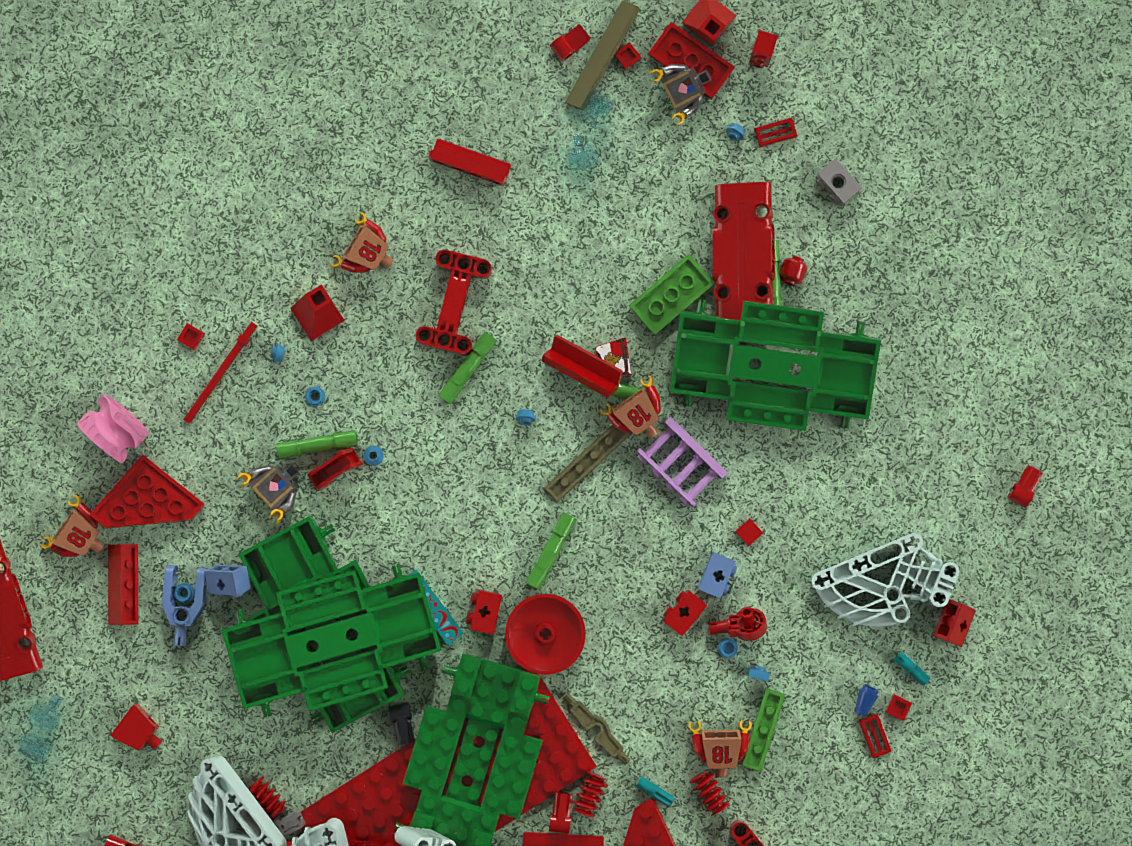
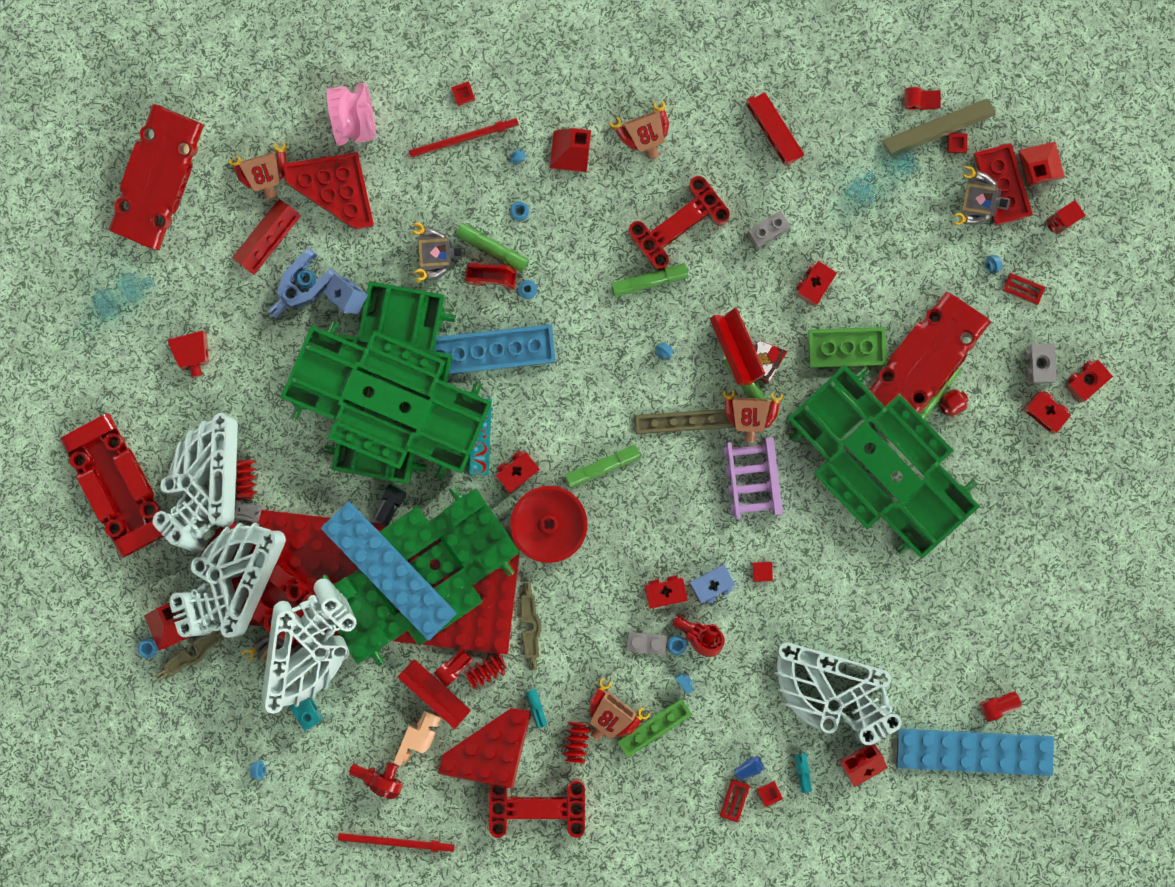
camera: 35 degrees right, 0 degrees up
none -> dark azure plate [321,501,457,641]
none -> dark azure plate [434,324,556,375]
none -> light grey plate [627,632,667,655]
none -> light grey brick [746,210,791,250]
none -> red brick [796,261,837,307]
none -> dark azure plate [897,729,1054,776]
none -> red brick [1023,391,1071,434]
none -> red brick [1065,359,1113,403]

